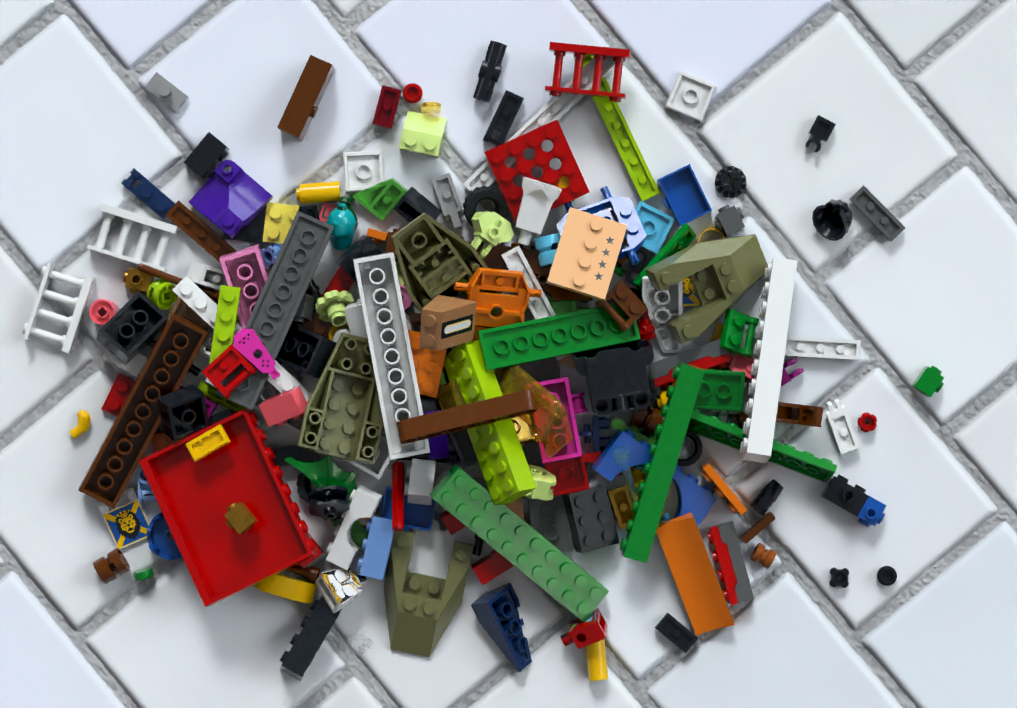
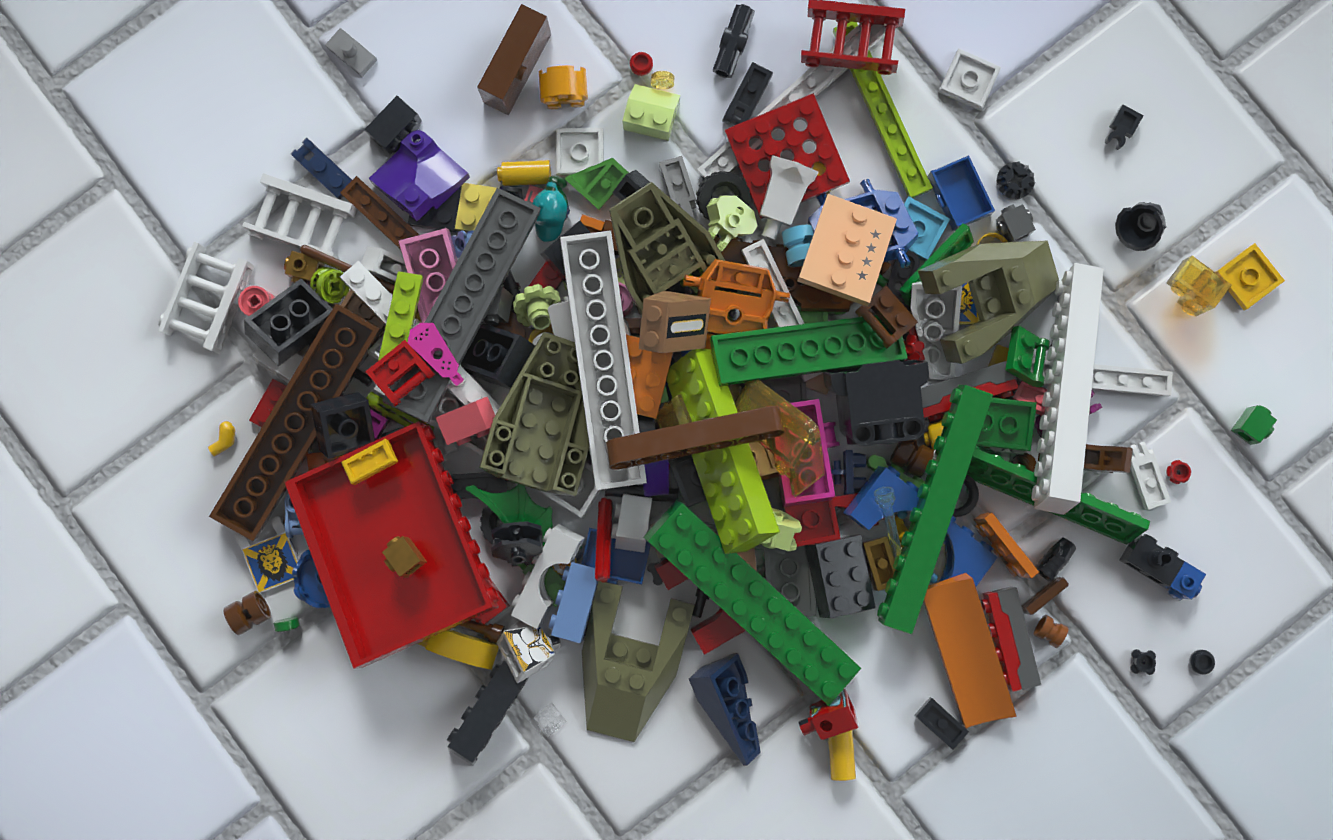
camera: 10 degrees right, 5 degrees down
dark red plate [372,85,402,129] -> none
dark grey plate [849,185,905,242] -> none
none -> light orange brick [539,65,588,109]
none -> clear yellow brick [1166,255,1232,316]
none -> yellow plate [1214,243,1285,310]

